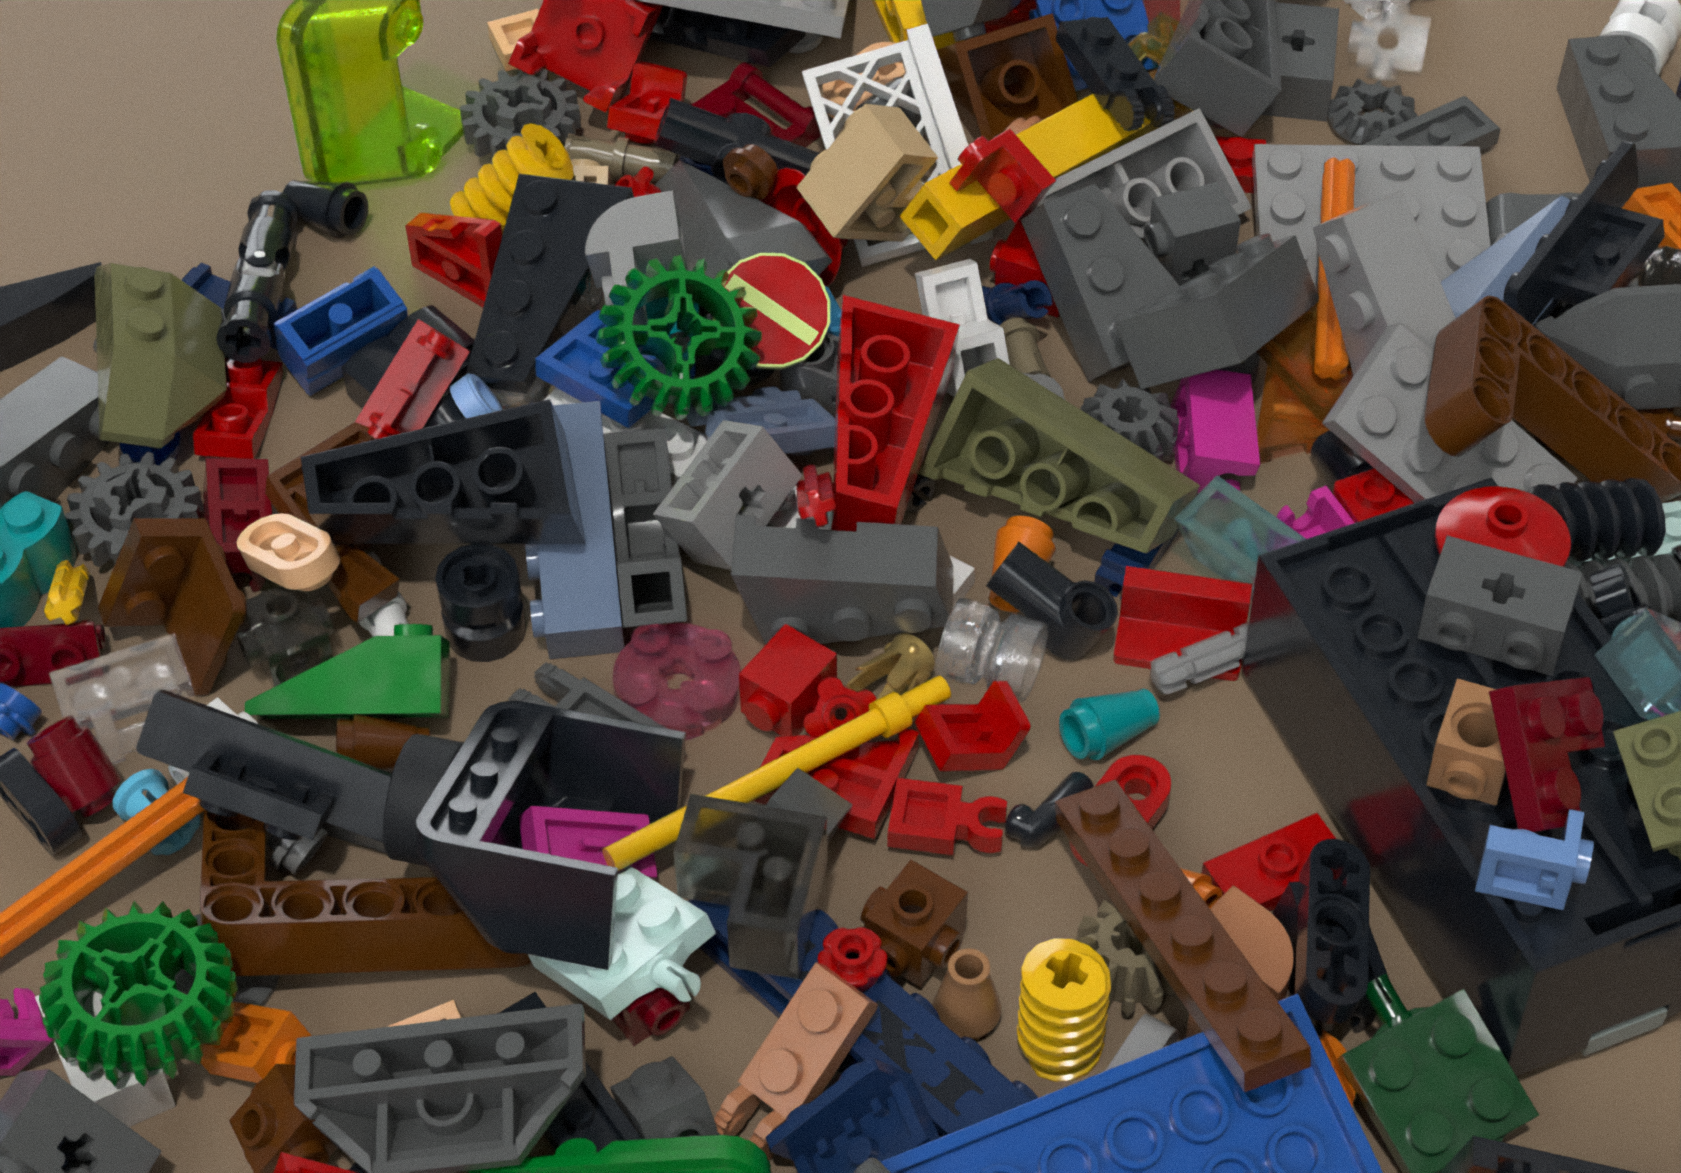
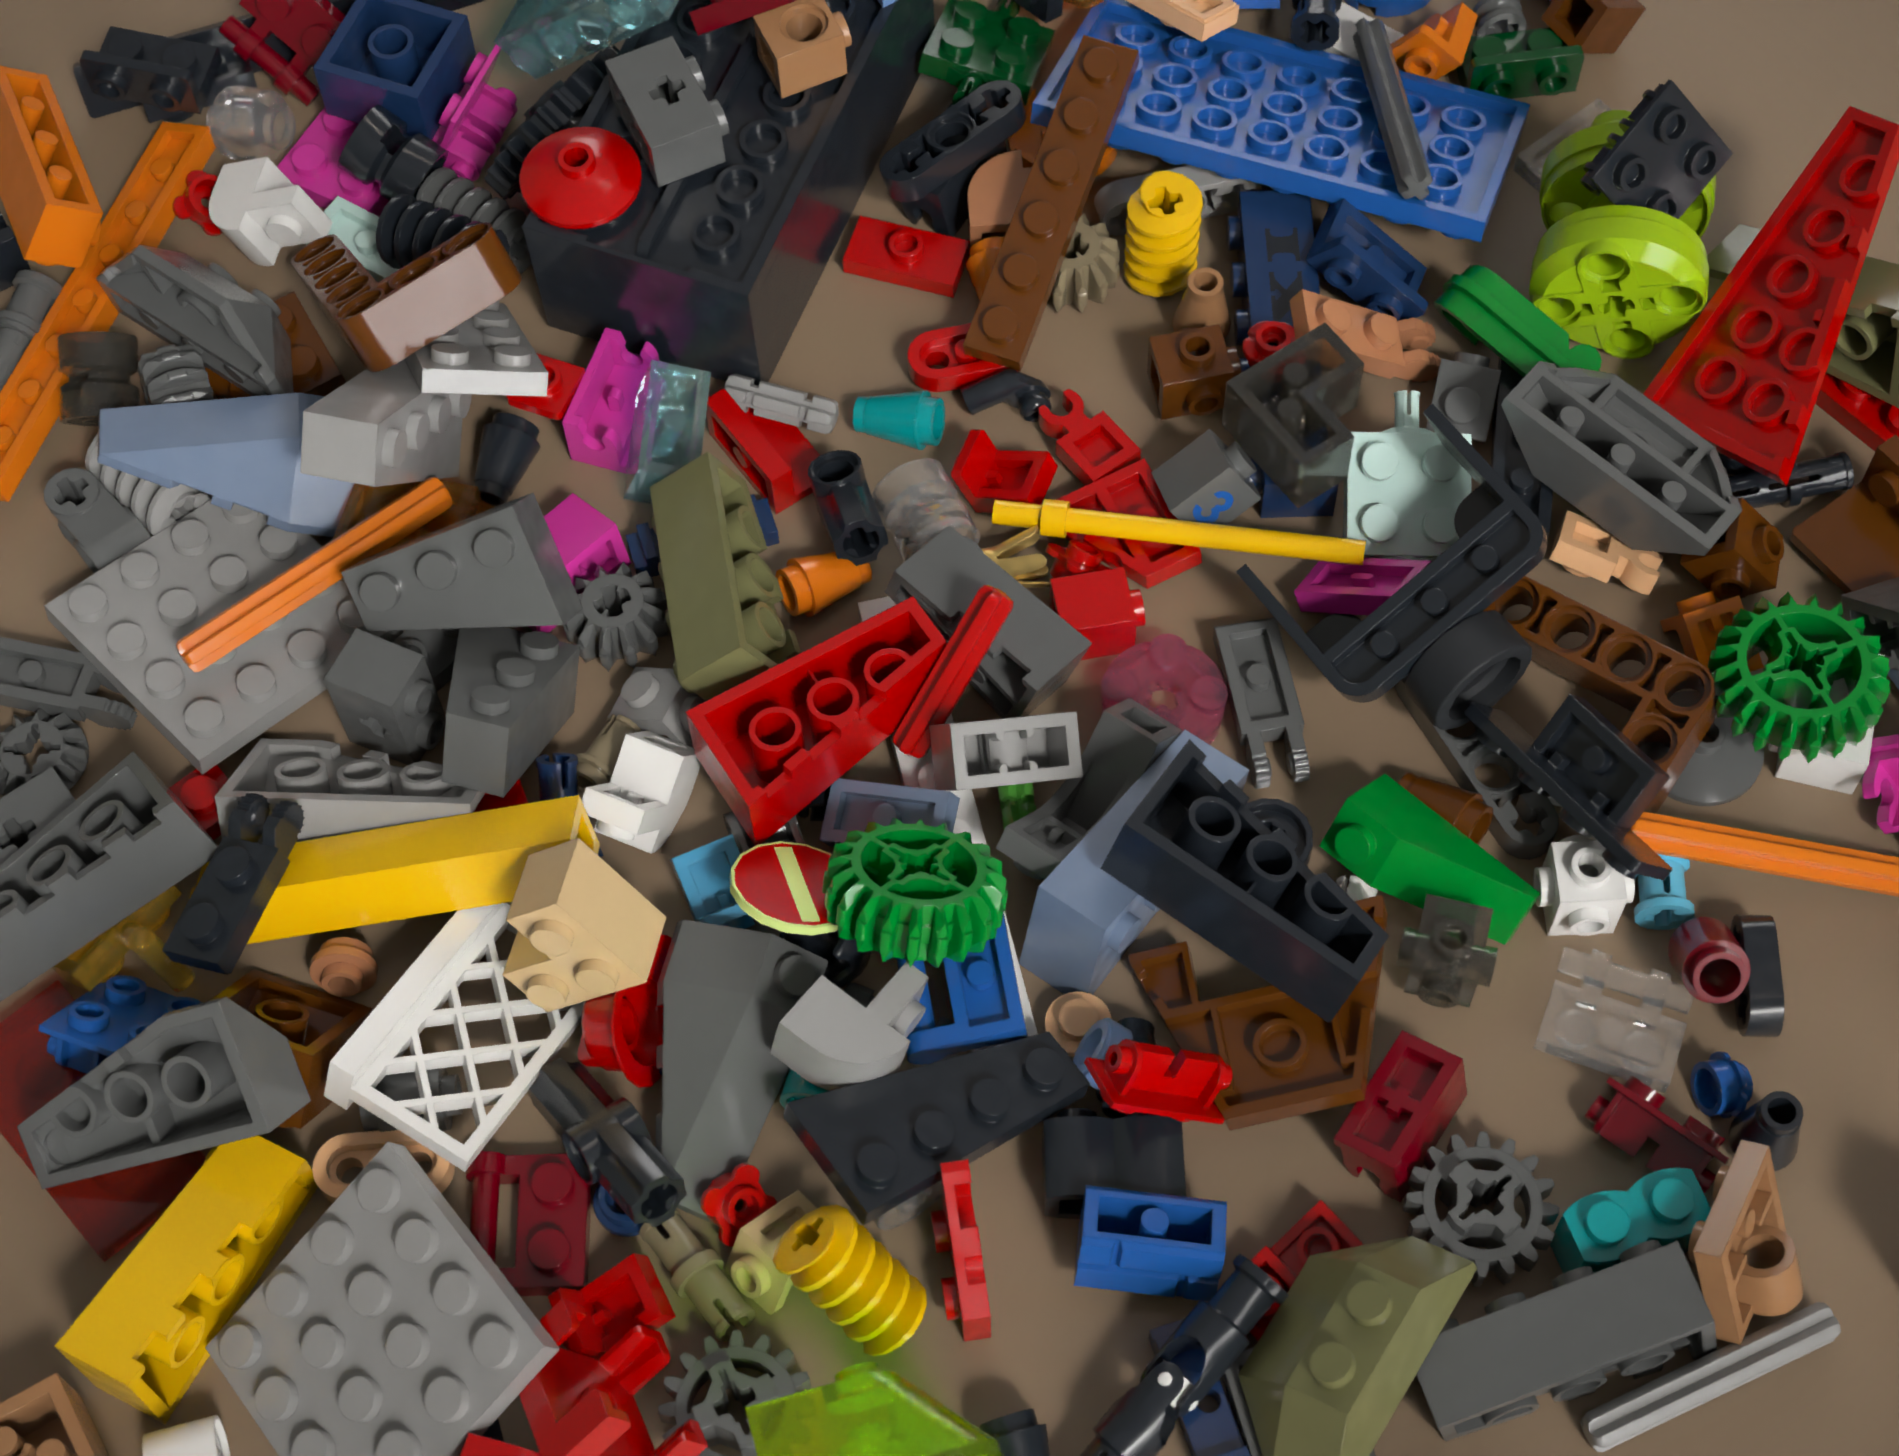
camera: 135 degrees left, 10 degrees up
yellow axle [44,560,90,625] -> none
reddish brown bracket [97,518,247,696] -> none
light nougat plate [237,513,340,592] -> none
reddish brown plate [723,144,778,199] -> none
red bracket [949,128,1056,223] -> none
black bracket [1504,141,1665,324] -> none

